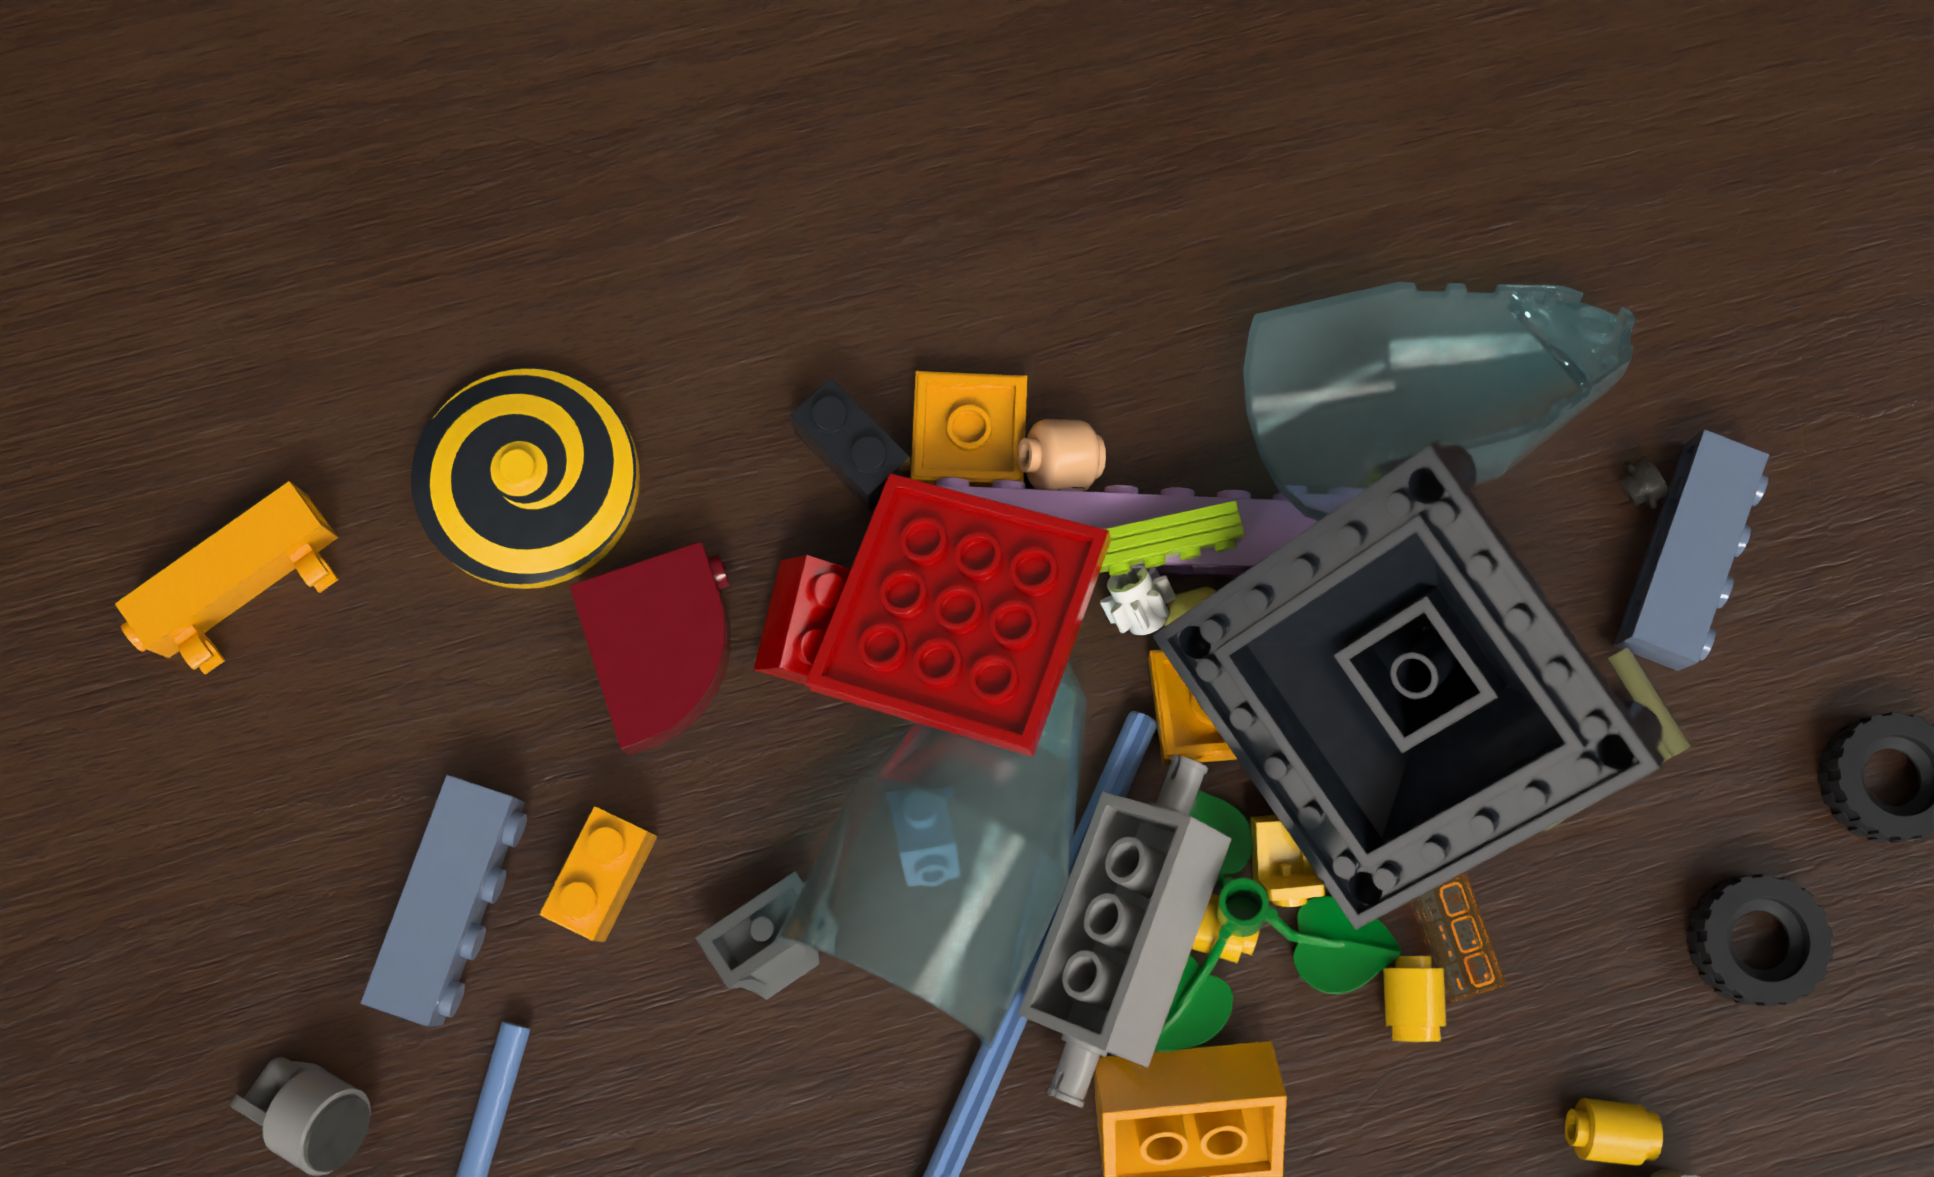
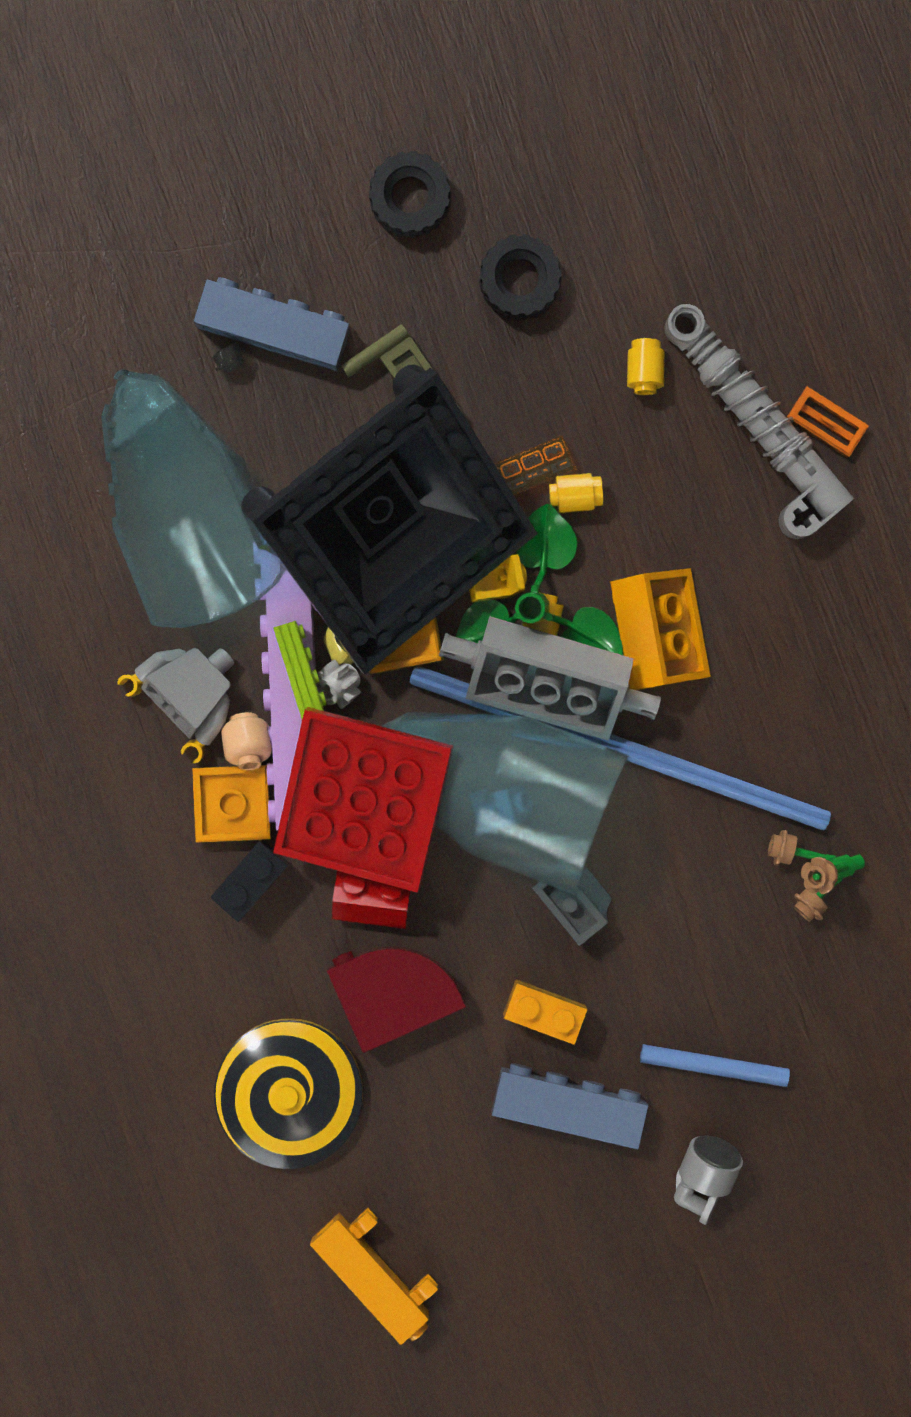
camera: 90 degrees left, 10 degrees up
none -> light grey torso [117,648,234,763]

